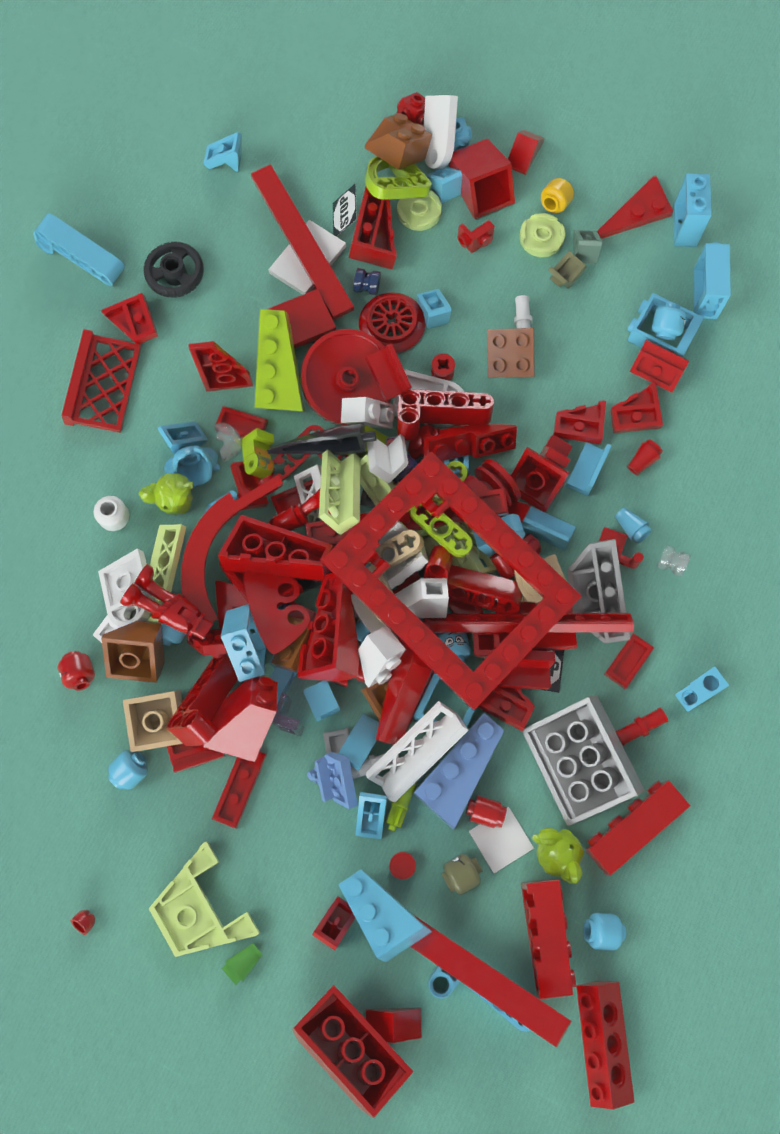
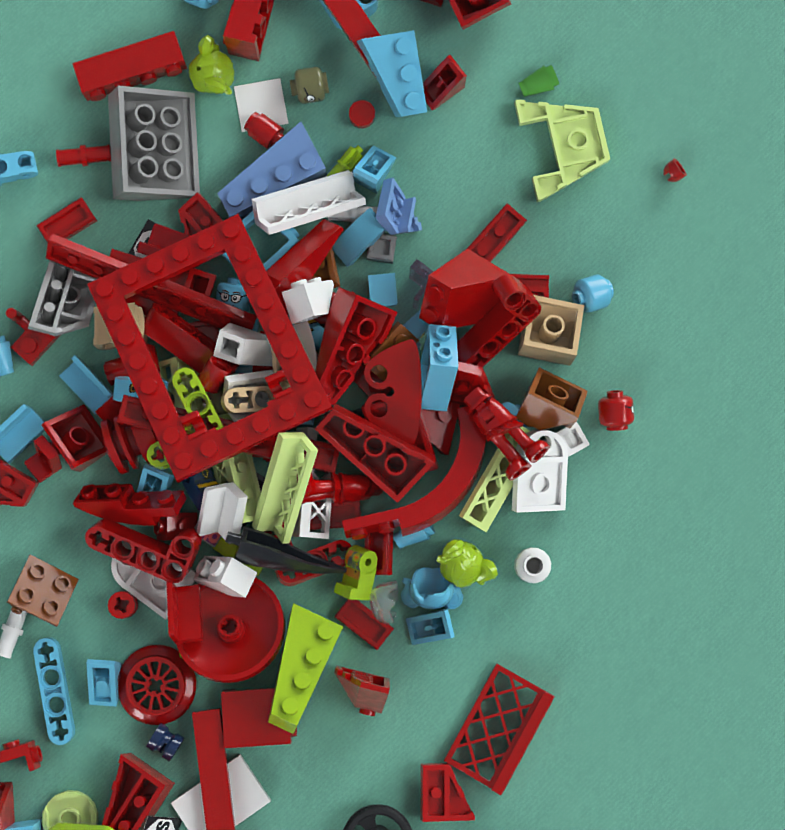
camera: 165 degrees left, 10 degrees up
none -> medium azure beam [33,637,75,745]

